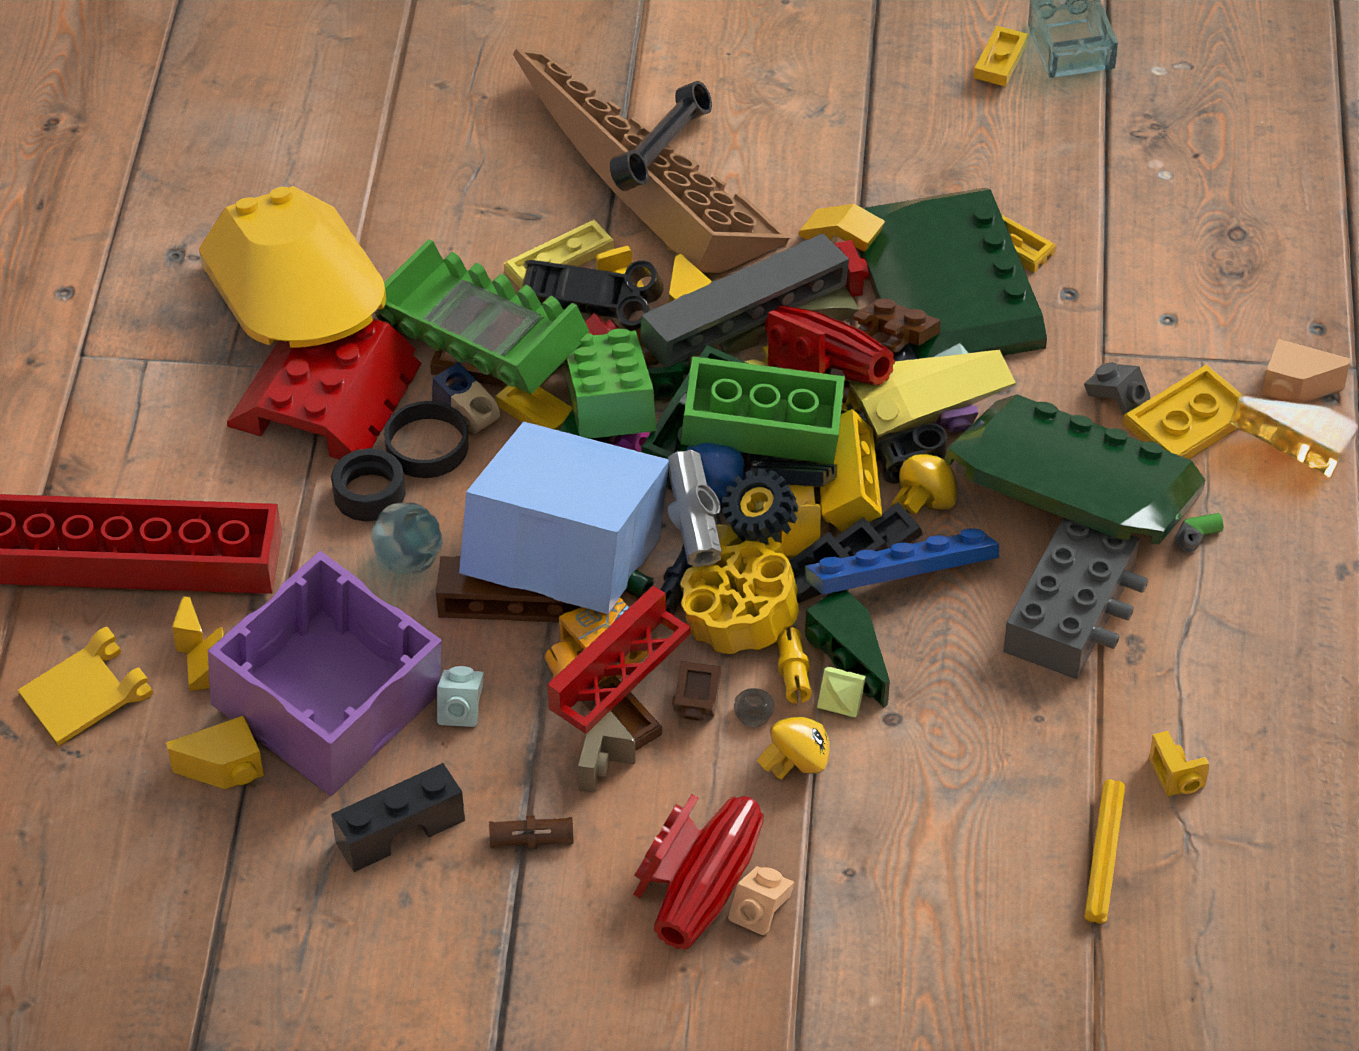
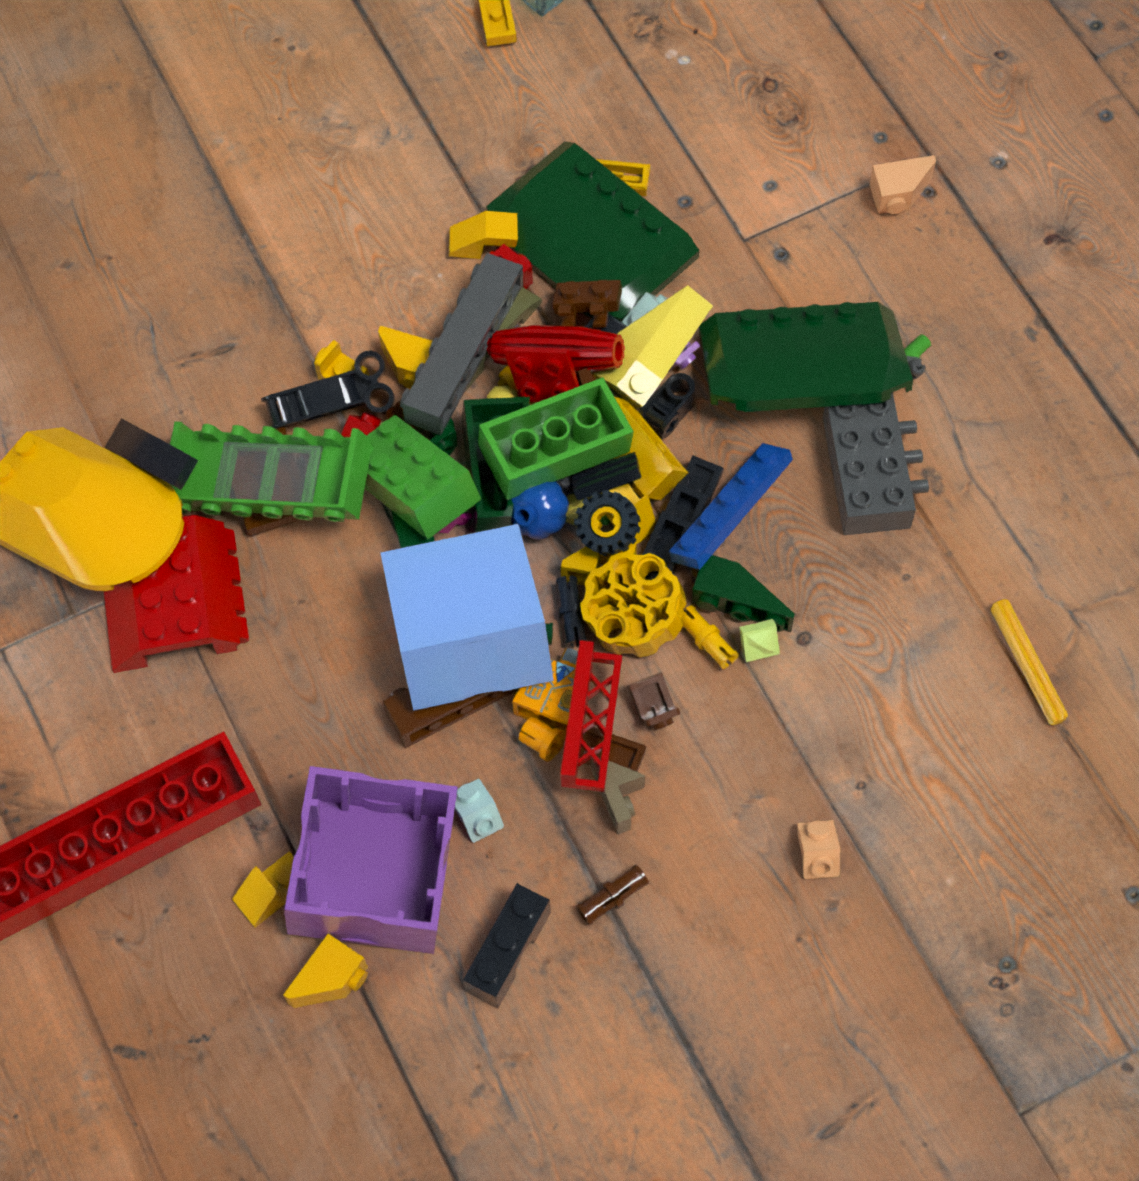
camera: 30 degrees left, 15 degrees up
yellow flag [18,627,153,746] -> none
yellow slope [172,596,203,653] -> none
black tyre [331,448,406,522] -> none
clear light blue plant [371,502,443,574] -> none
black tyre [384,401,469,478] -> none
leg [432,362,500,435] -> none
yellow tile [496,386,573,431] -> none
light yellow tile [504,220,614,289] -> none
medium nougat wedge [513,49,790,274] -> none
black piece [610,81,712,191] -> none
red plate [633,794,764,950] -> none
light grey piece [668,450,721,567] -> none
clear smoke plate [734,688,774,727] -> none
yellow piece [756,717,830,780] -> none
yellow piece [891,454,957,514] -> none
dark grey bracket [1084,362,1151,416] -> none
yellow tile [1122,365,1258,459] -> none
yellow bracket [1149,731,1210,797] -> none
clear yellow slope [1229,396,1359,477] -> none
none -> black slope [105,418,198,490]

